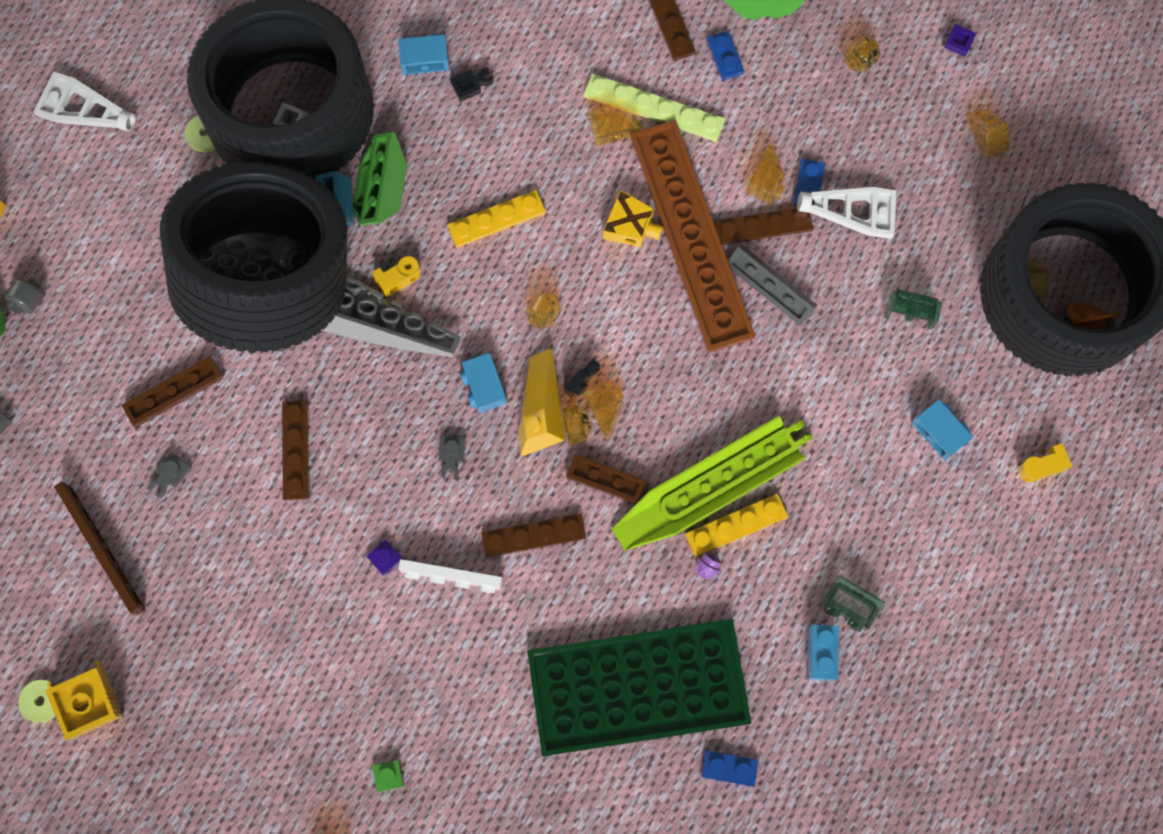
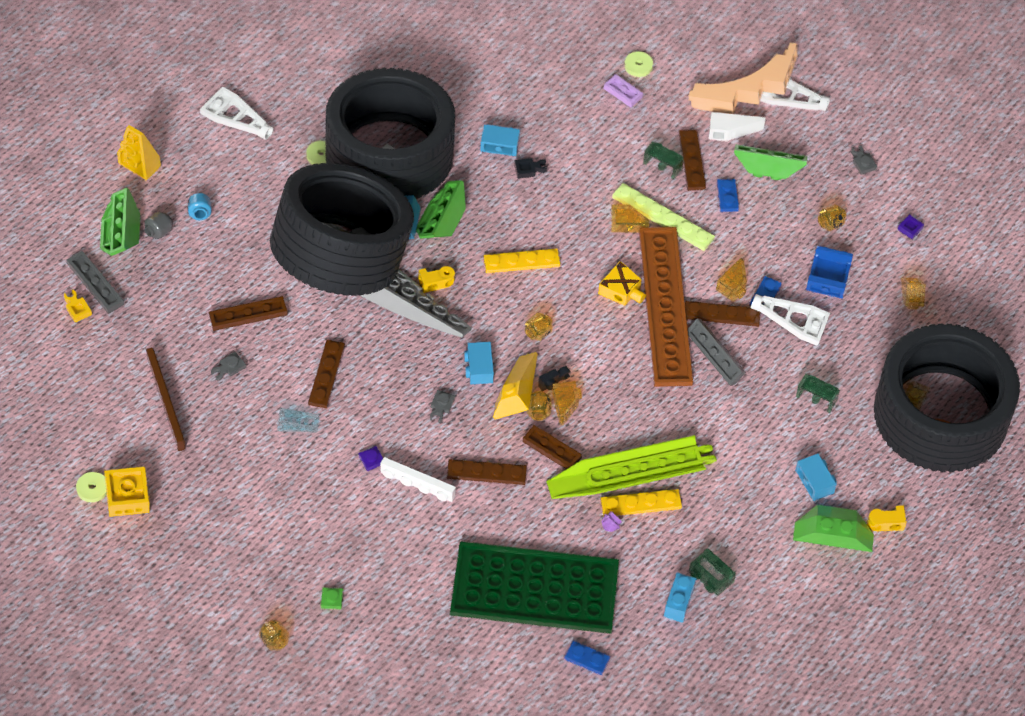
camera: 10 degrees right, 20 degrees down
none -> dark azure head [187,193,212,220]
none -> clear light blue slope [277,408,319,433]
none -> clear green window [643,141,684,180]
none -> bright green wedge [793,505,874,552]
none -> blue panel [806,246,853,299]

